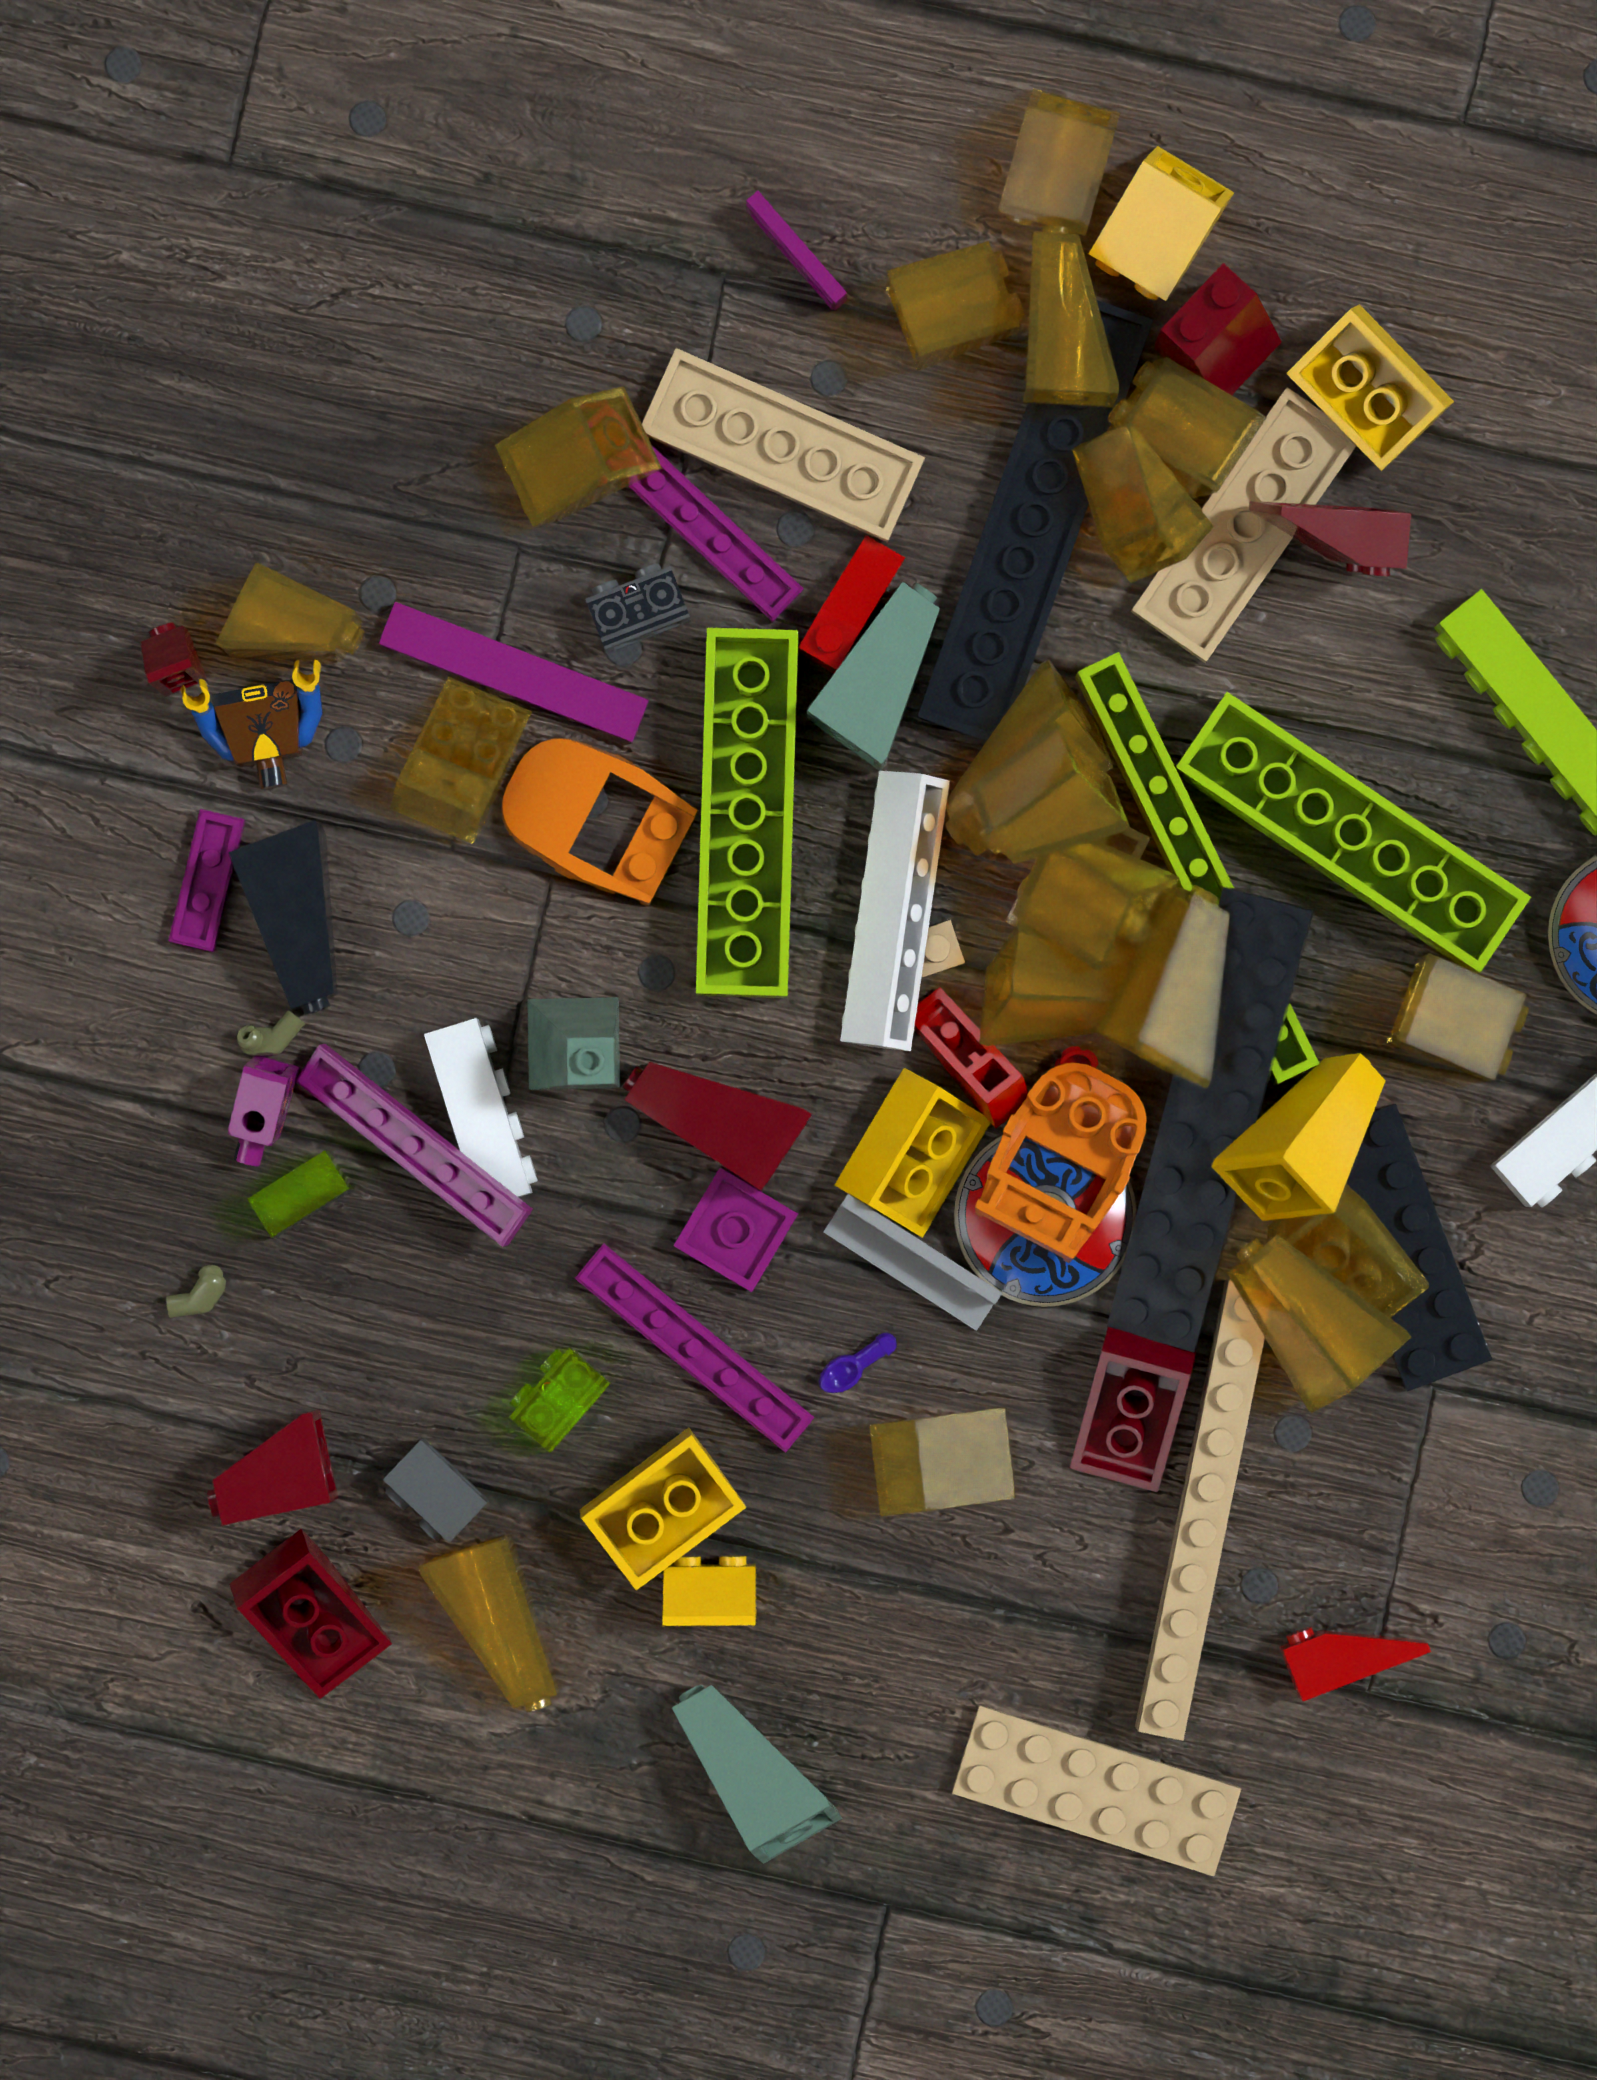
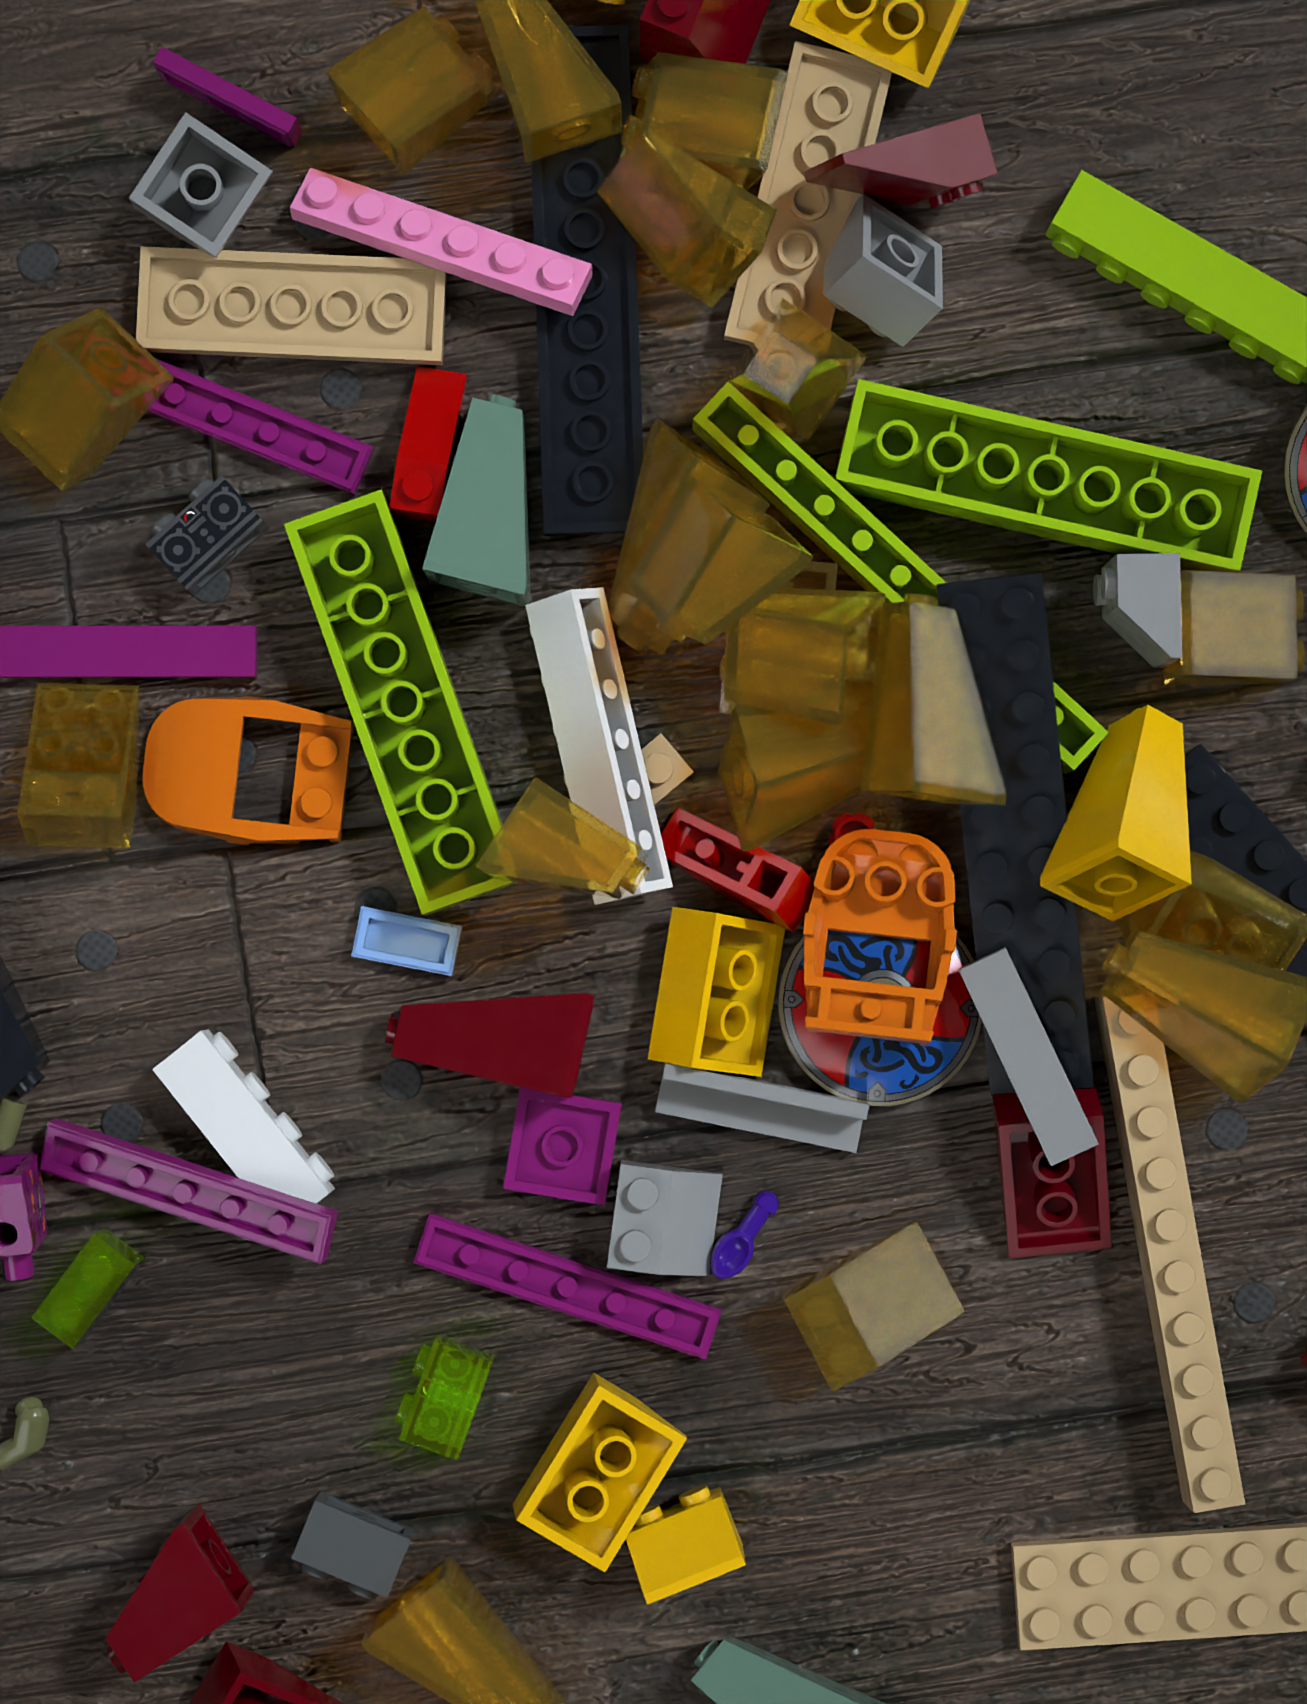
camera: 25 degrees left, 0 degrees up
sand green slope [527,997,620,1090] -> none
none -> light grey slope [129,112,273,258]
none -> bright pink plate [290,168,592,316]
none -> light blue tile [351,906,463,976]
none -> clear yellow slope [475,777,650,899]
none -> light grey slope [607,1160,723,1276]
none -> clear yellow slope [725,298,867,441]
none -> light grey slope [823,194,943,347]
none -> light grey slope [958,947,1099,1166]
none -> light grey slope [1093,553,1182,668]

